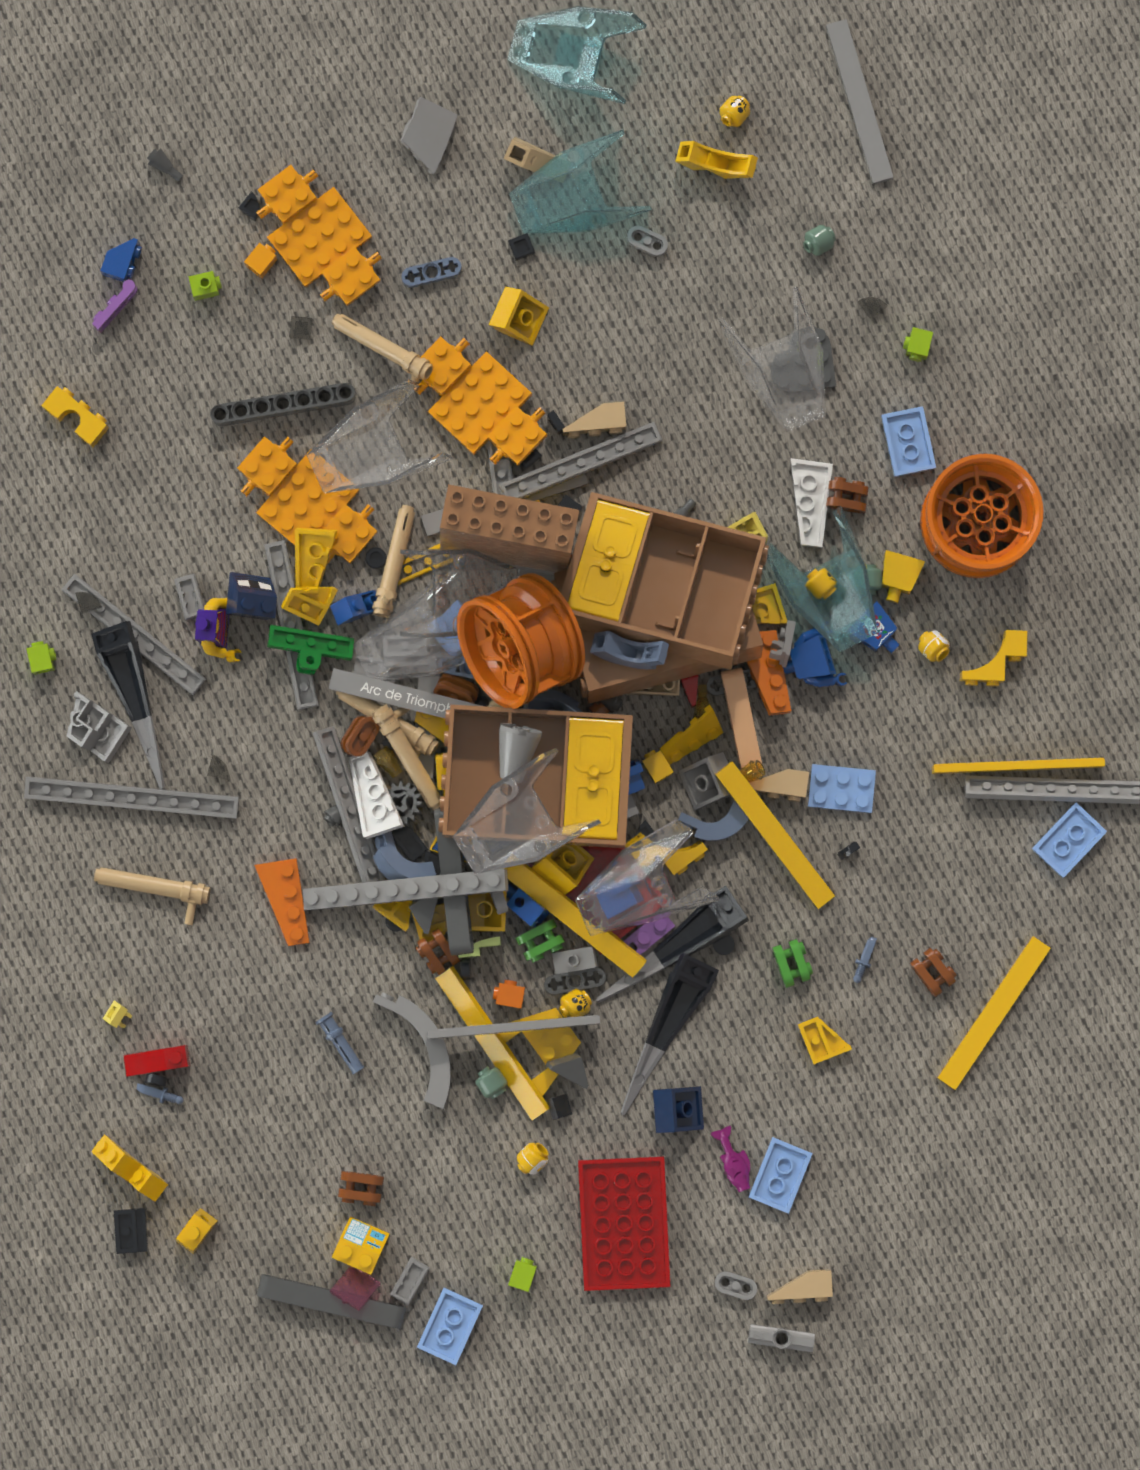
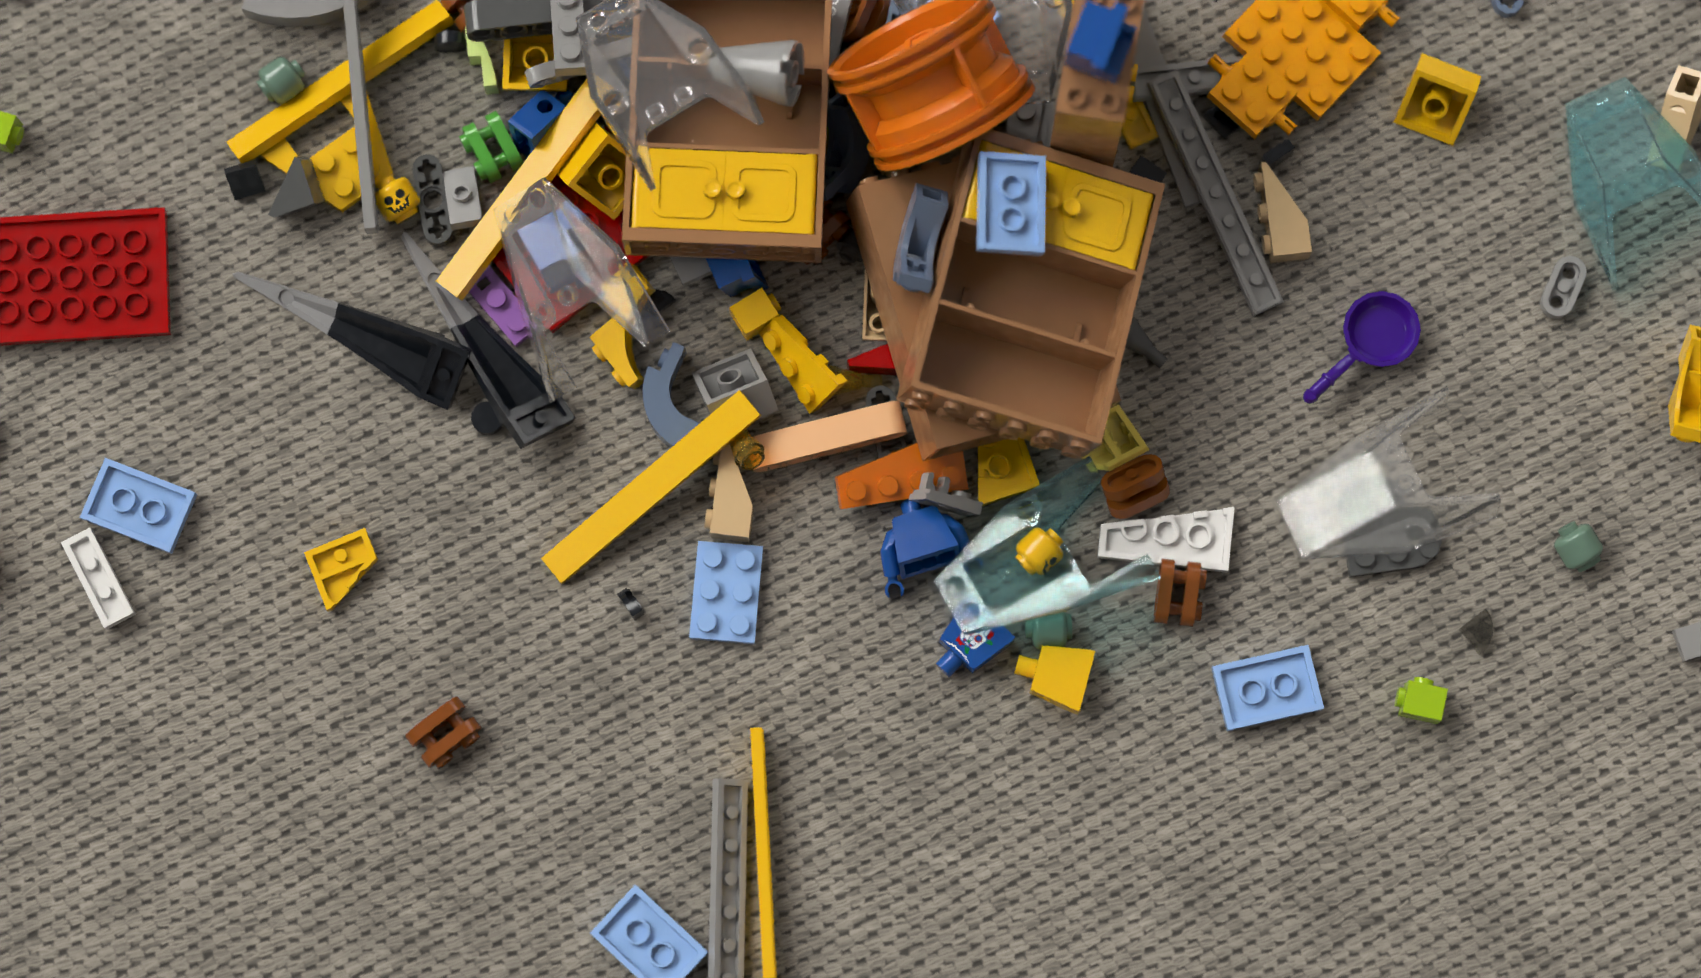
camera: 90 degrees right, 5 degrees down
orange brick [493,980,525,1009] -> none
black tile [508,233,535,261] -> none
yellow head [517,1143,549,1175] -> none
dark blue slope [653,1086,704,1133] -> none
magenta animal [710,1125,750,1192] -> none
bright green brick [772,939,813,988] -> none
sand blue piece [853,937,877,983] -> none
yellow head [918,630,950,662] -> none
orange wheel [920,454,1043,578] -> none
yellow tile [937,936,1051,1090] -> none
yellow arch [960,630,1027,686] -> none
none -> white plate [61,528,136,630]
none -> light blue plate [976,151,1046,256]
none -> blue plate [1064,0,1137,84]
none -> dark orange brick [1101,454,1170,519]
none -> dark purple piece [1303,291,1421,404]

